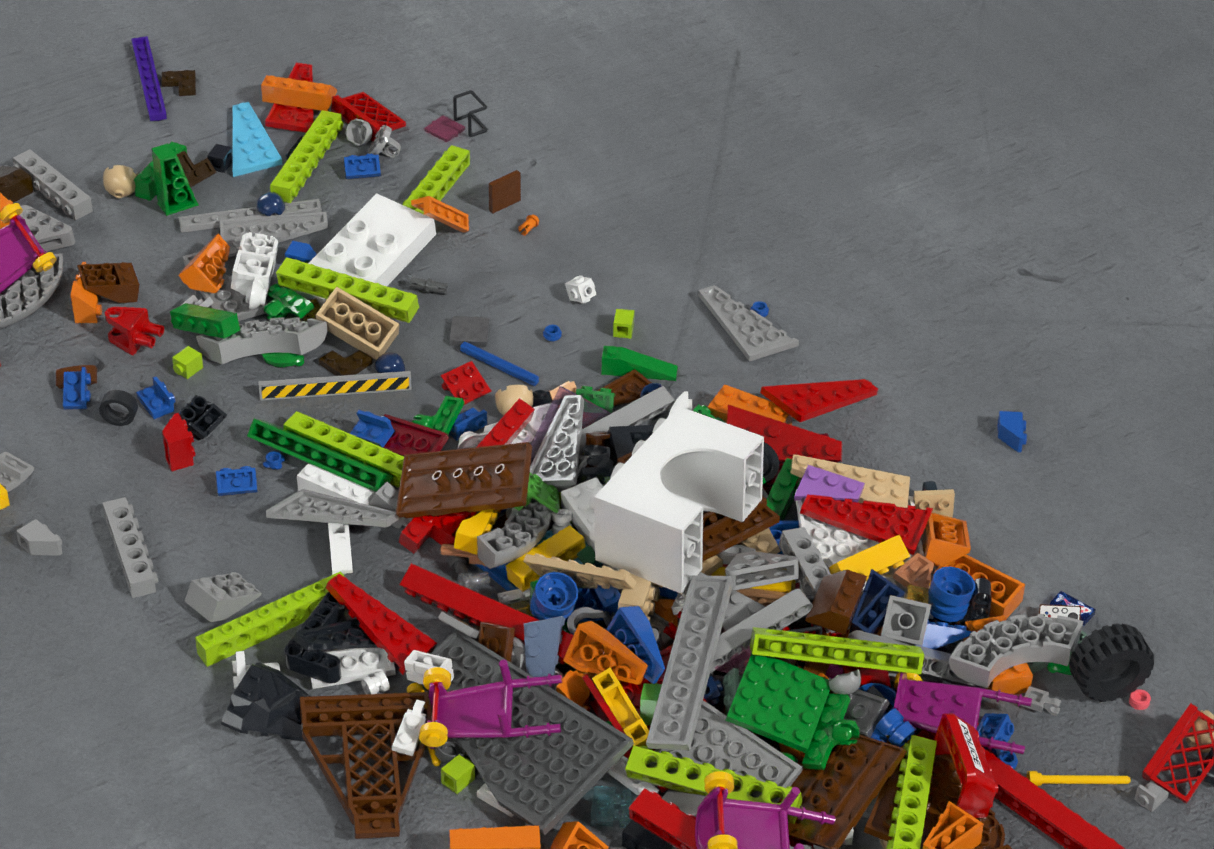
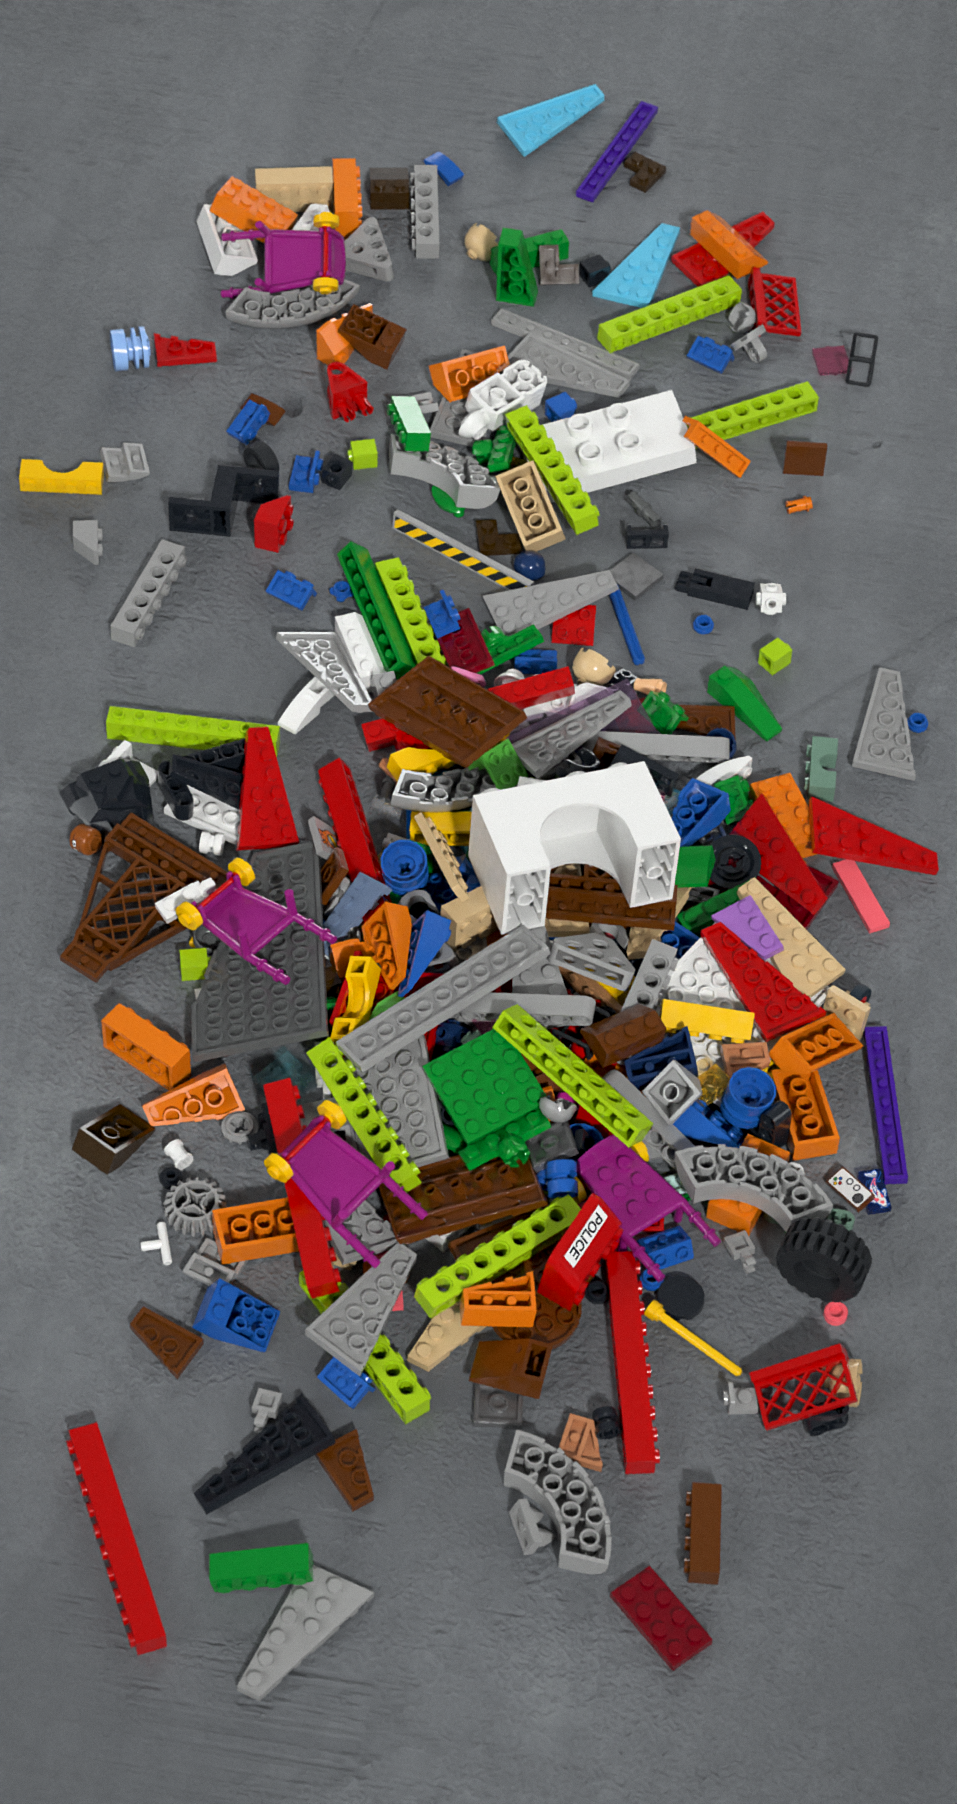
camera: 40 degrees right, 10 degrees up
black slope [179,395,227,439] -> none
light grey slope [185,572,262,622] -> none
dark blue hair [256,192,285,216] -> none
white brick [404,650,454,684] -> none
none -> dark orange head [69,824,102,856]
none -> black bracket [168,465,279,537]
none -> black brick [322,454,352,490]
none -> blue slope [423,151,464,186]
none -> light grey wing [483,570,619,636]
none -> medium azure wing [497,84,605,157]
none -> black hinge [625,523,669,549]
none -> black tile [657,1276,705,1320]
none -> black hinge [675,568,755,610]
none -> sand green arch [804,736,838,802]
none -> coral tile [832,859,890,934]
none -> dark purple plate [863,1026,908,1184]

